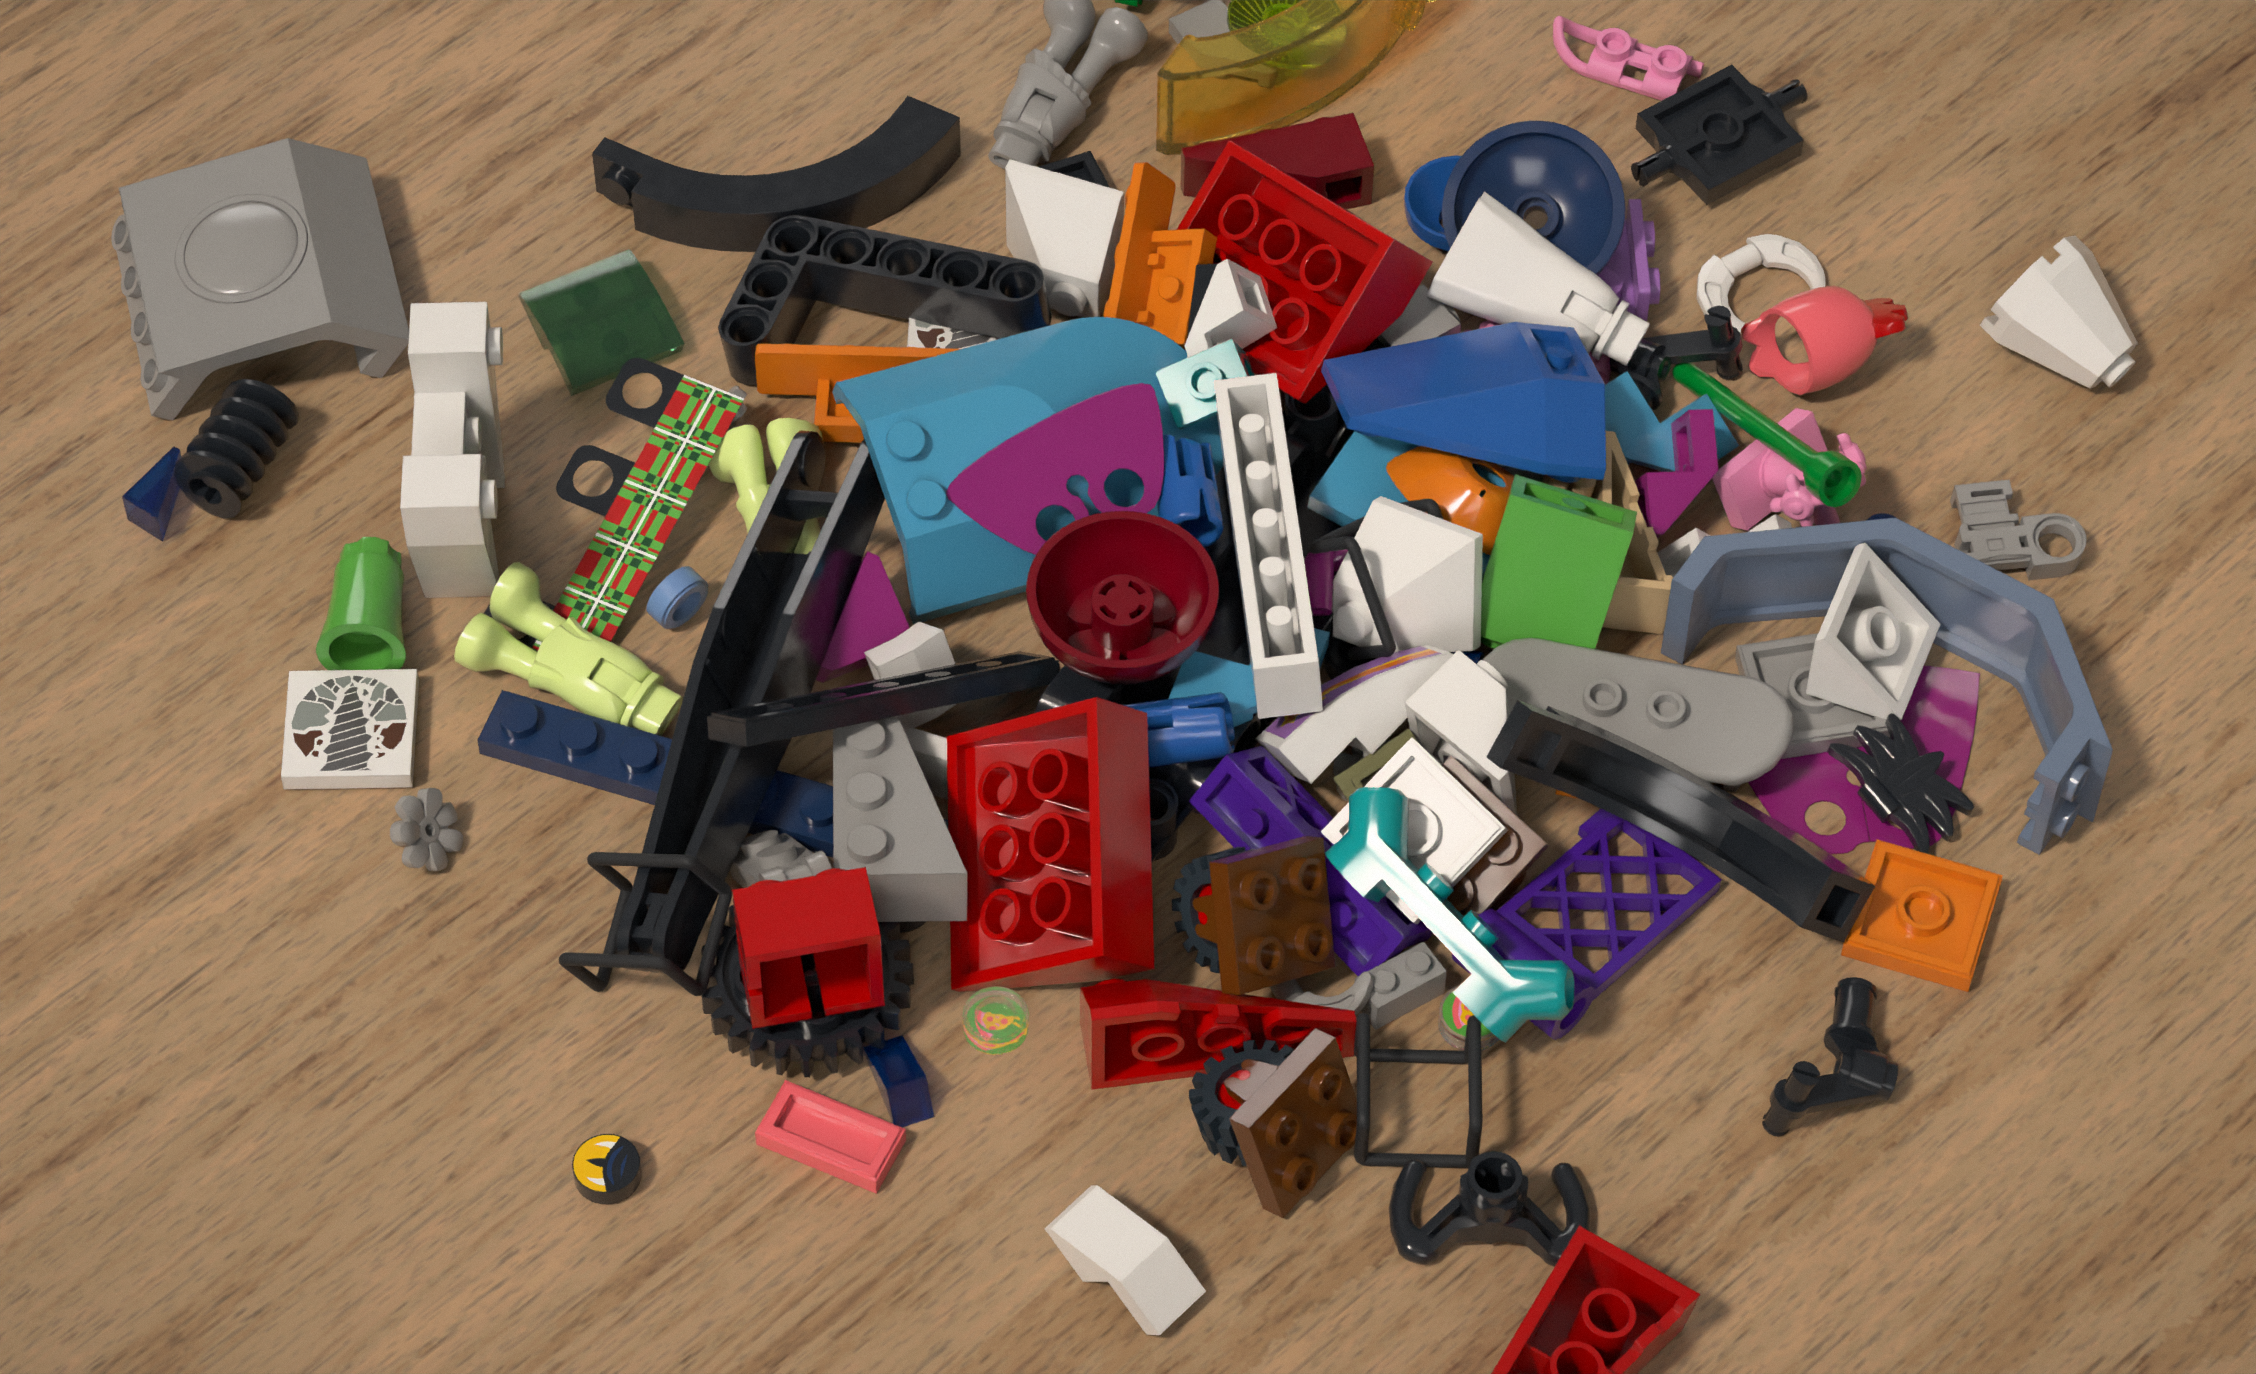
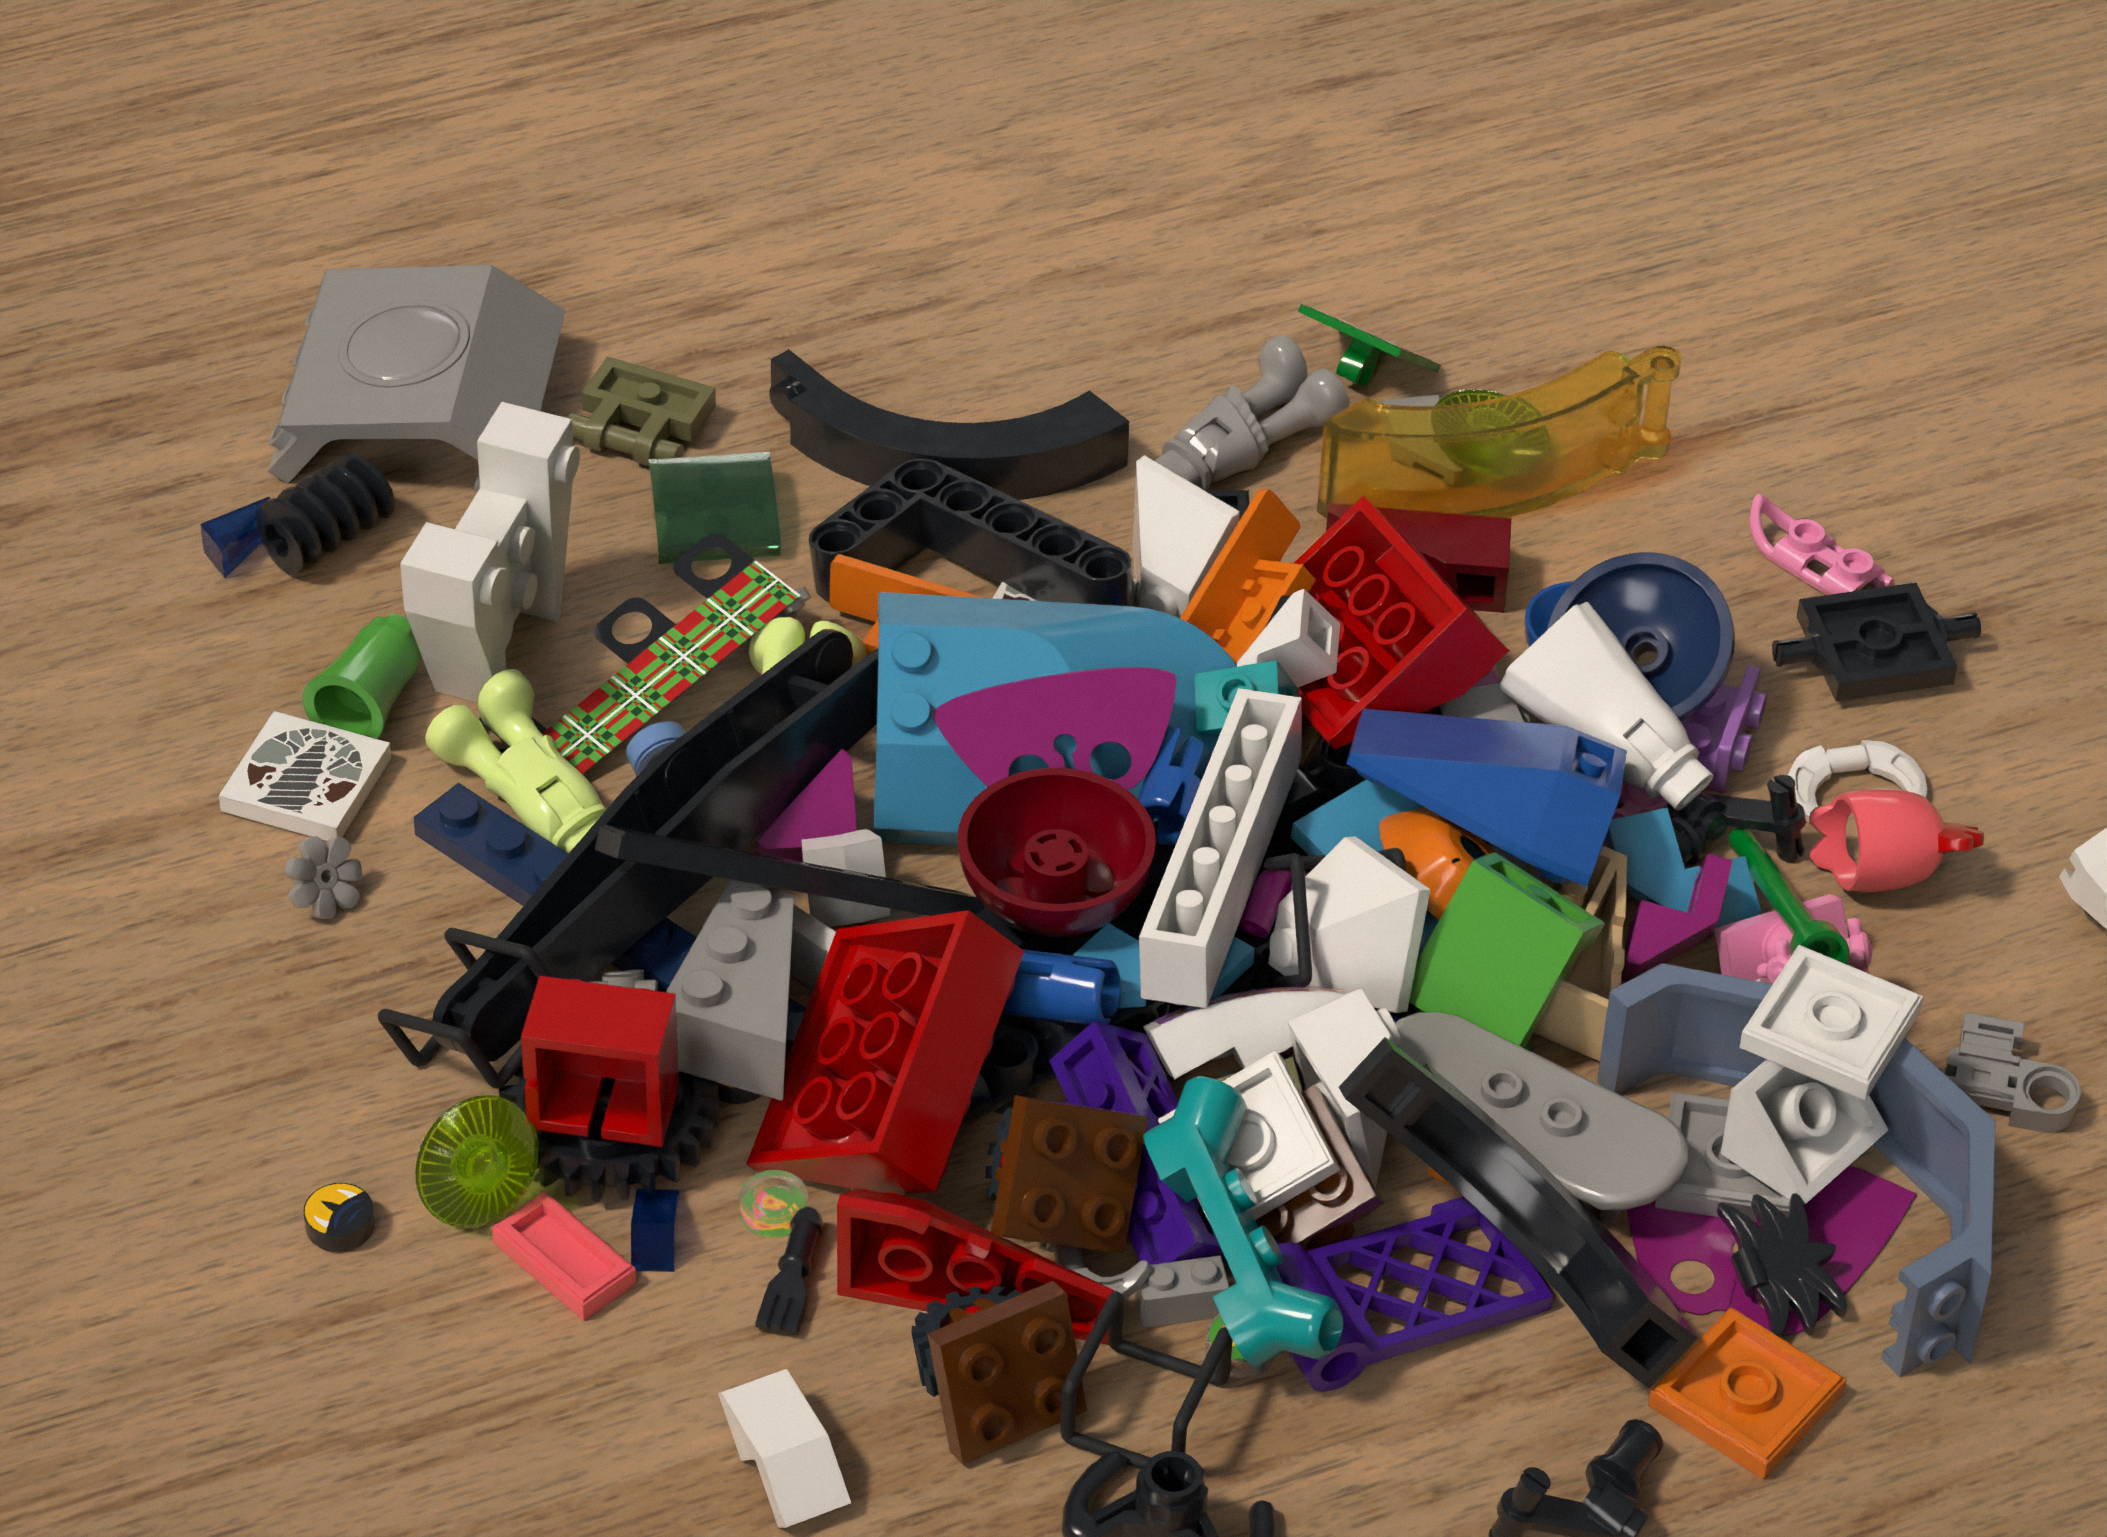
camera: 20 degrees right, 10 degrees down
none -> clear neon green dish [415,1095,539,1228]
none -> olive plate [568,356,716,468]
none -> black piece [755,1207,823,1335]
none -> white tile [1739,945,1923,1100]

